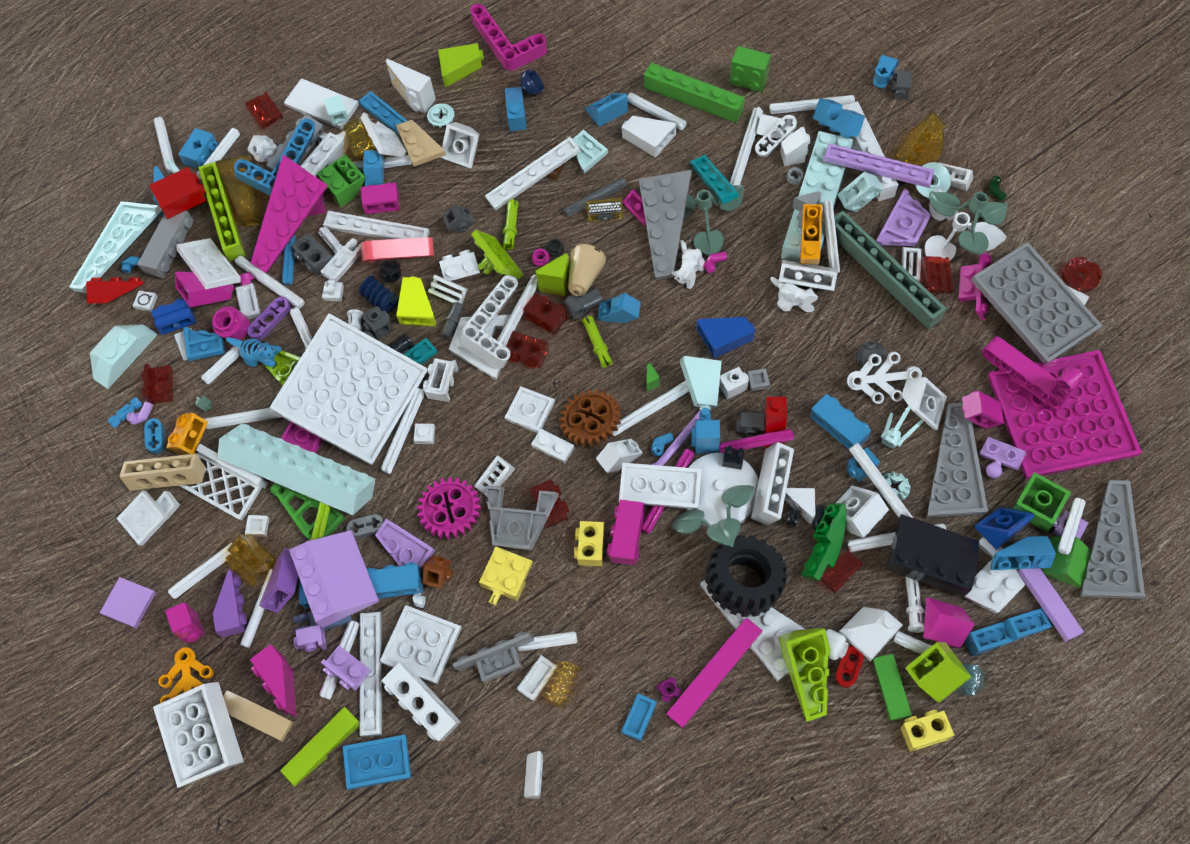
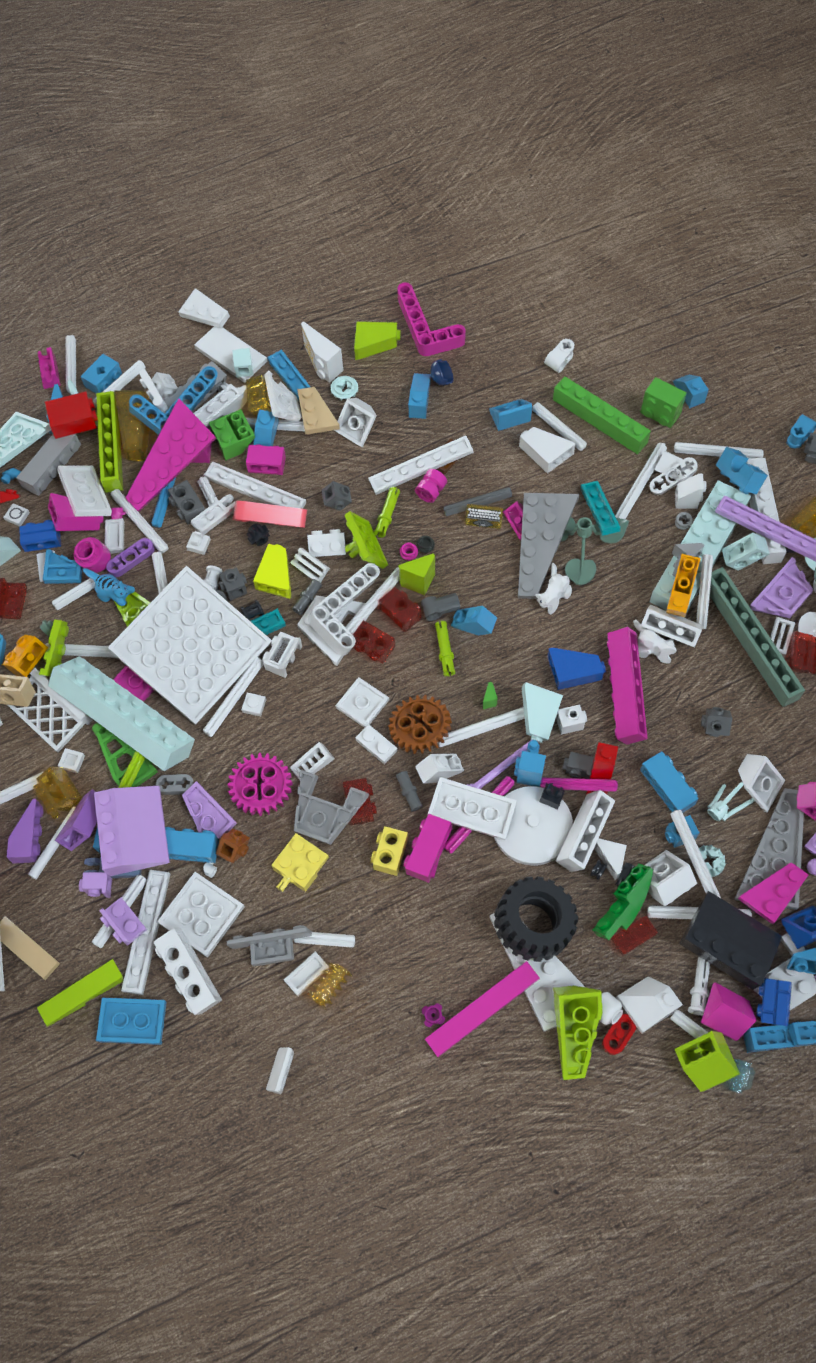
camera: 10 degrees right, 0 degrees up
clear red plate [245,92,283,130] -> none
dark pink slope [250,644,297,717] -> none
dark blue piece [359,275,399,314] -> none
tan cone [568,244,606,296] -> none
light aqua wing [573,130,608,173] -> none
dark azure tile [621,693,657,742] -> none
dark azure arm [651,432,674,456] -> none
sand green plant [671,485,755,547] -> none
dark pink arm [704,252,727,273] -> none
light grey plate [747,368,770,391] -> none
white plant [847,352,922,404] -> none
bright green tile [872,654,912,721] -> none
light yellow brick [900,710,954,752] -> none
none -> dark pink hinge [37,347,61,389]
none -> lime wing [39,619,69,677]
none -> white plate [139,369,169,414]
none -> white wing [178,288,230,328]
none -> dark grey pin [395,771,423,812]
none -> dark pink wheel [415,469,447,503]
none -> white piece [544,339,574,373]
none -> dark pink brick [607,627,648,745]
none -> dark azure slope [673,375,709,408]
none -> dark pink wing [738,862,808,924]
none -> blue brick [757,978,792,1026]

